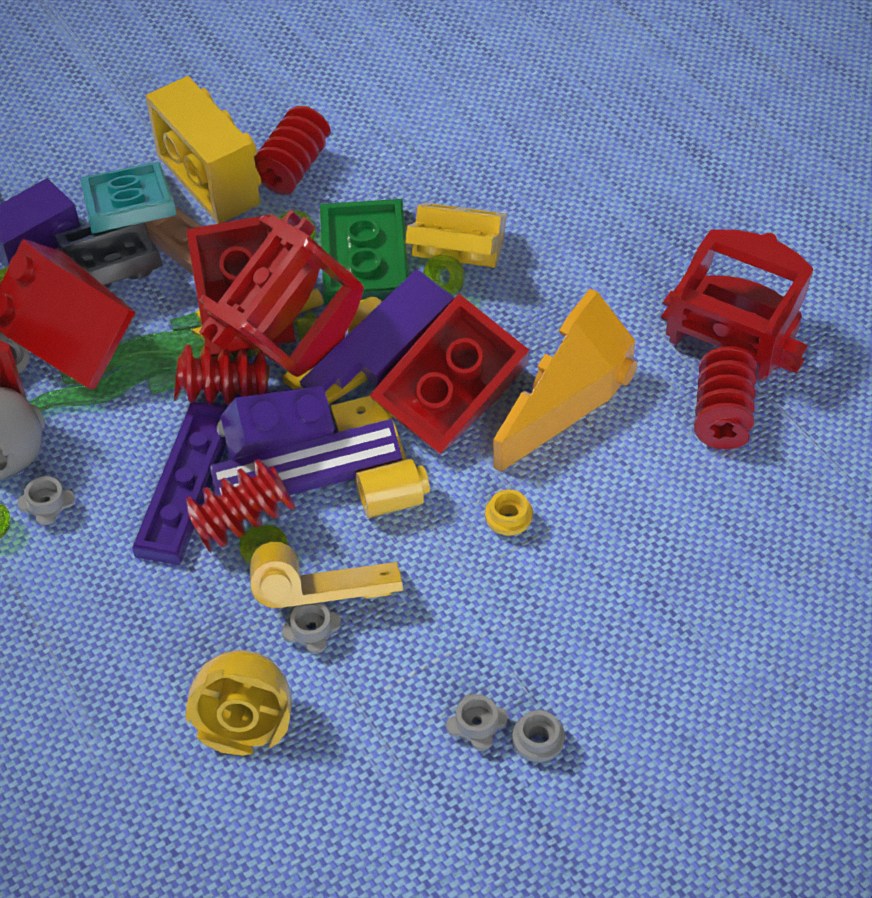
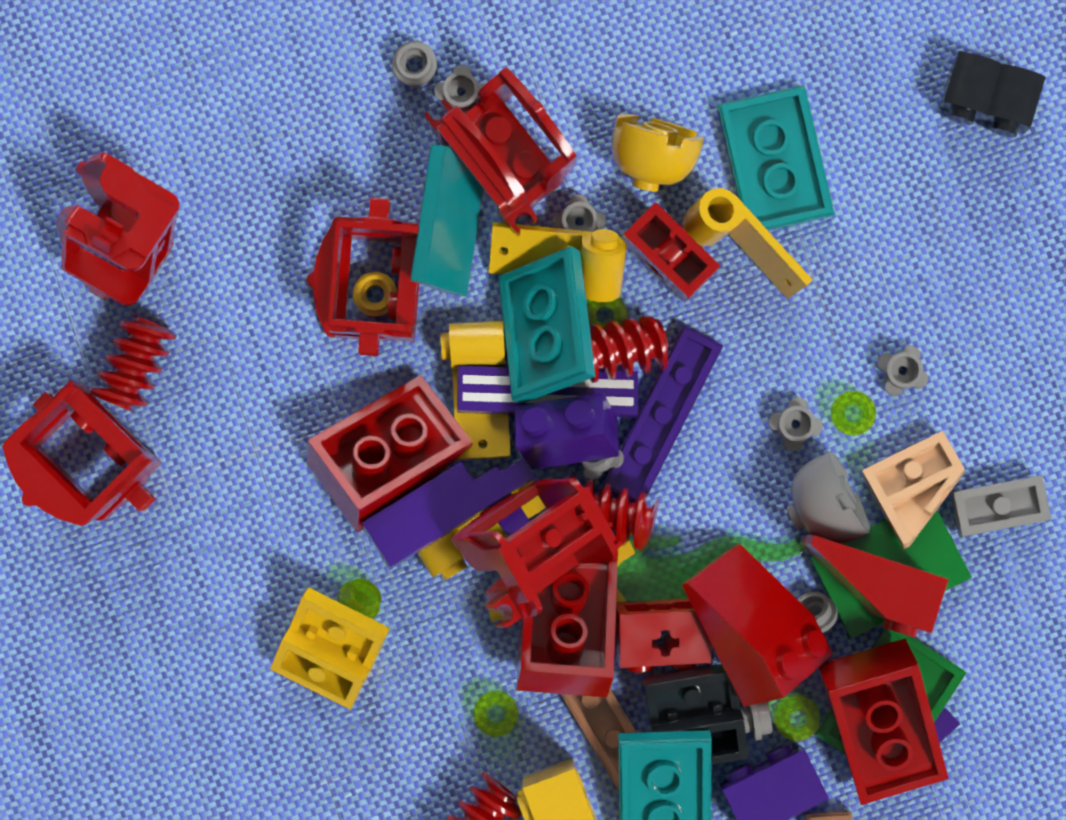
camera: 165 degrees left, 35 degrees up
green tile [320,199,408,306] -> none
light orange wedge [493,289,637,472] -> none
none -> red animal [56,152,180,306]
none -> red animal [306,198,420,356]
none -> teal tile [410,145,483,297]
none -> red animal [425,67,577,236]
none -> teal tile [498,246,596,404]
none -> red brick [615,598,711,673]
none -> red brick [622,202,721,303]
none -> yellow door [682,188,813,299]
none -> teal tile [717,85,835,231]

